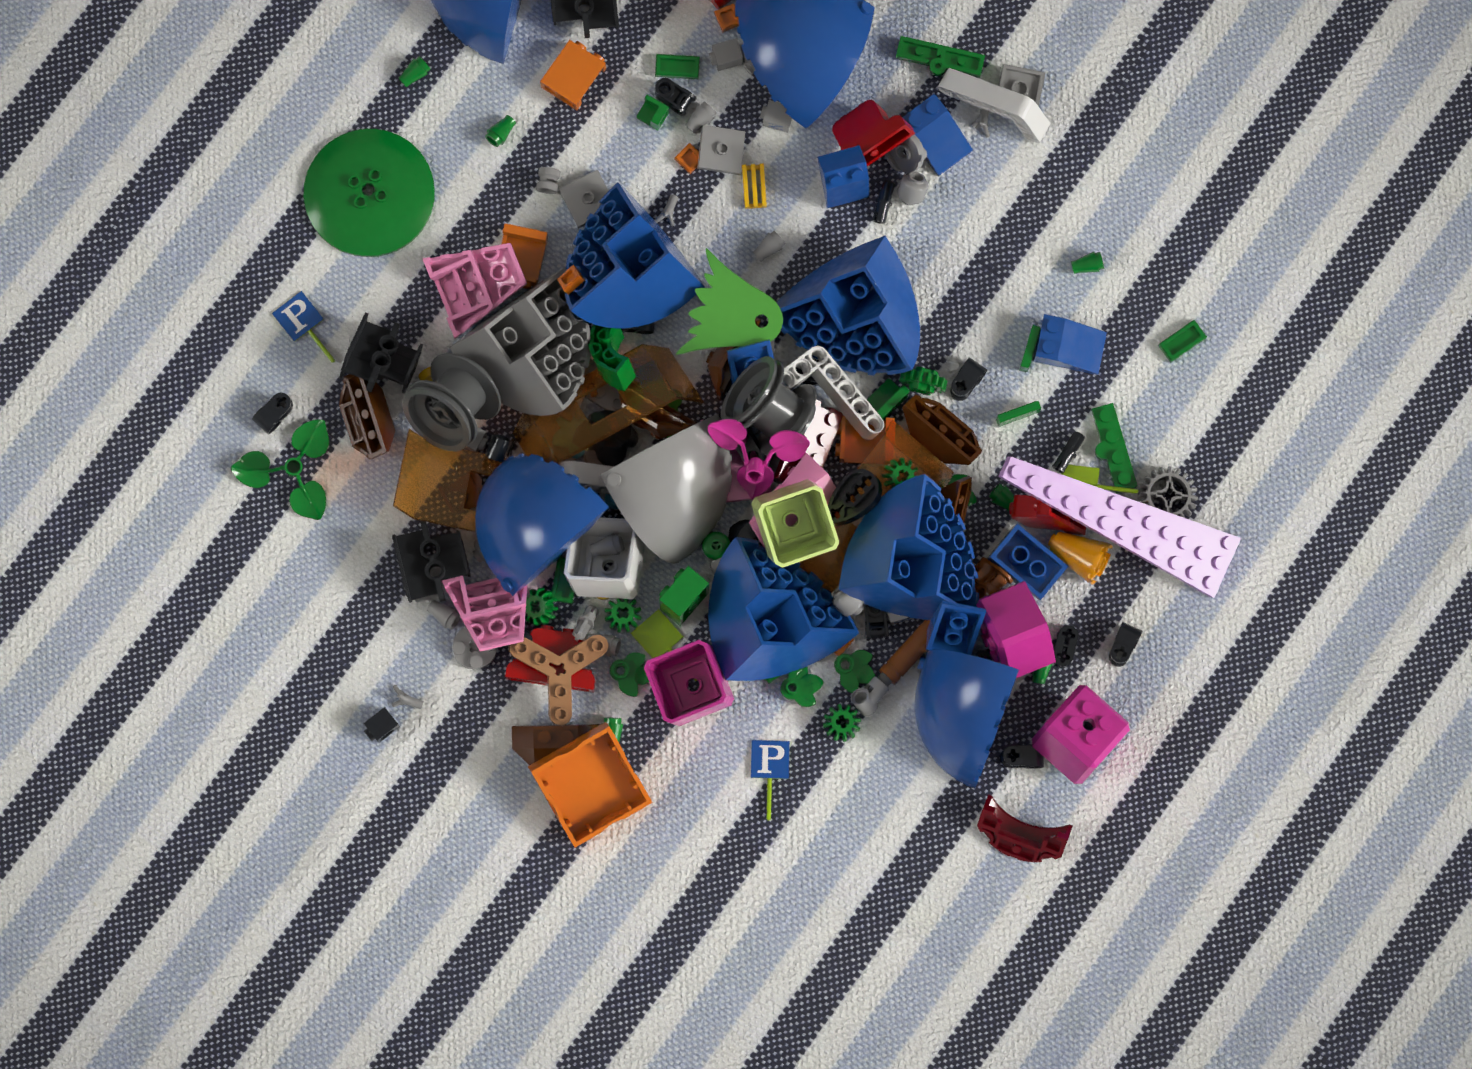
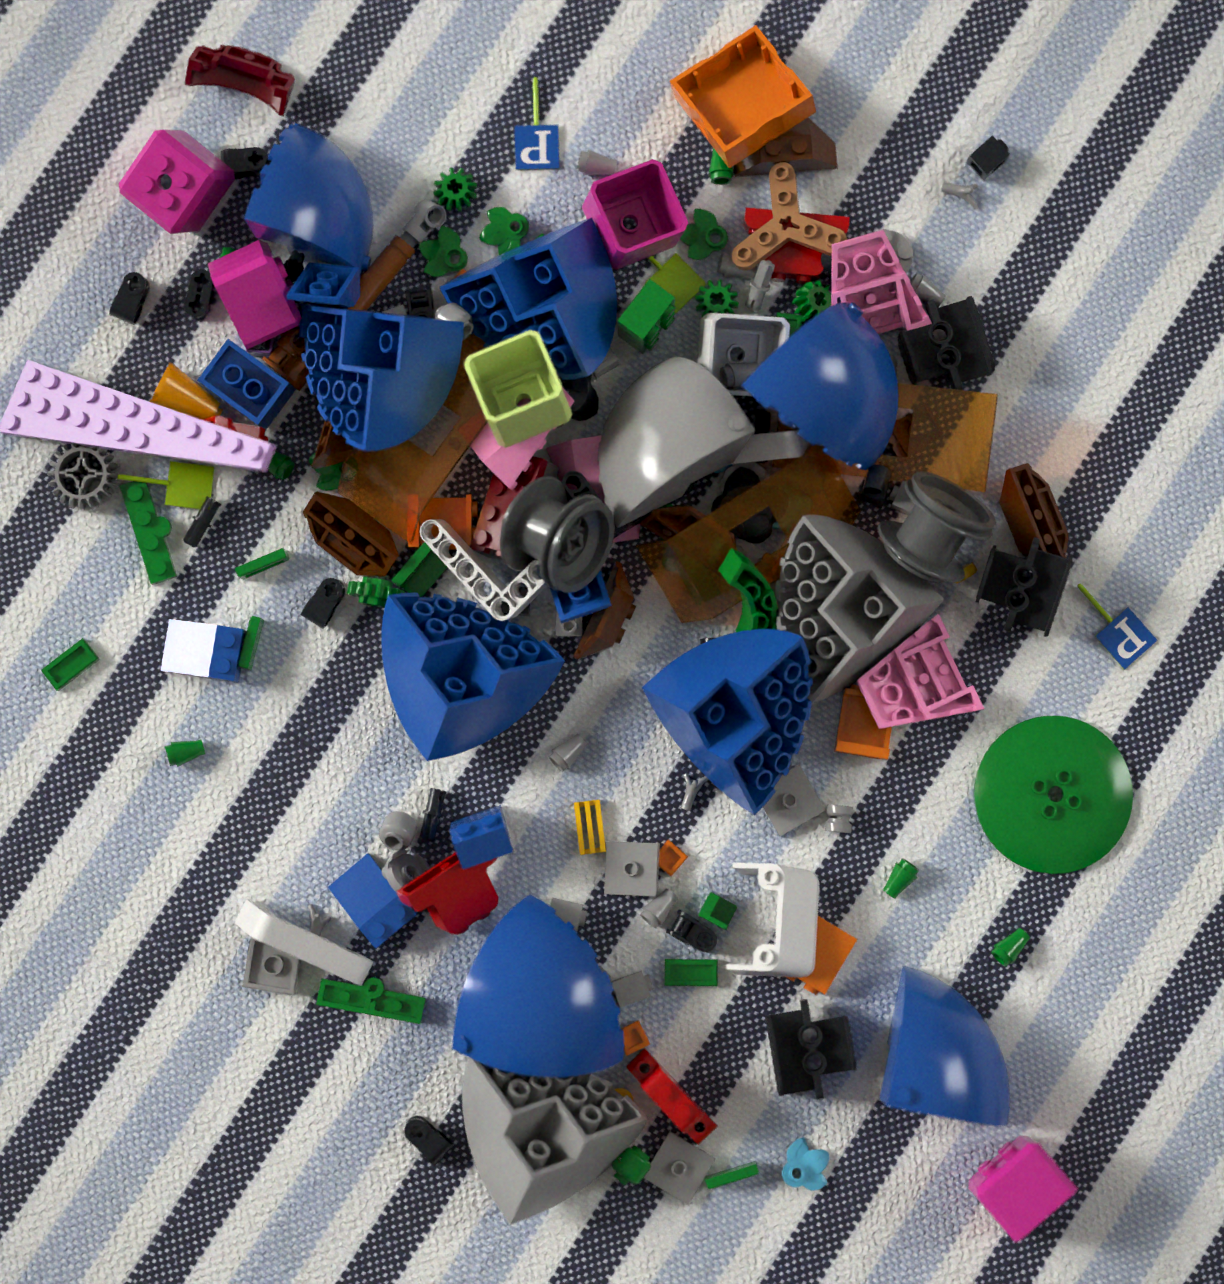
camera: 175 degrees left, 5 degrees up
green plant [231,419,329,520] -> none
black piece [252,392,293,435] -> none
orange tile [557,265,585,295] -> none
bright green piece [676,248,783,355] -> none
green head [702,532,730,560] -> none
dark pink plant [708,419,810,500] -> none
black piece [828,469,882,526] -> none
green gear [881,458,918,490] -> none
none -> light grey cone [577,149,617,175]
none -> white windscreen [726,863,819,977]

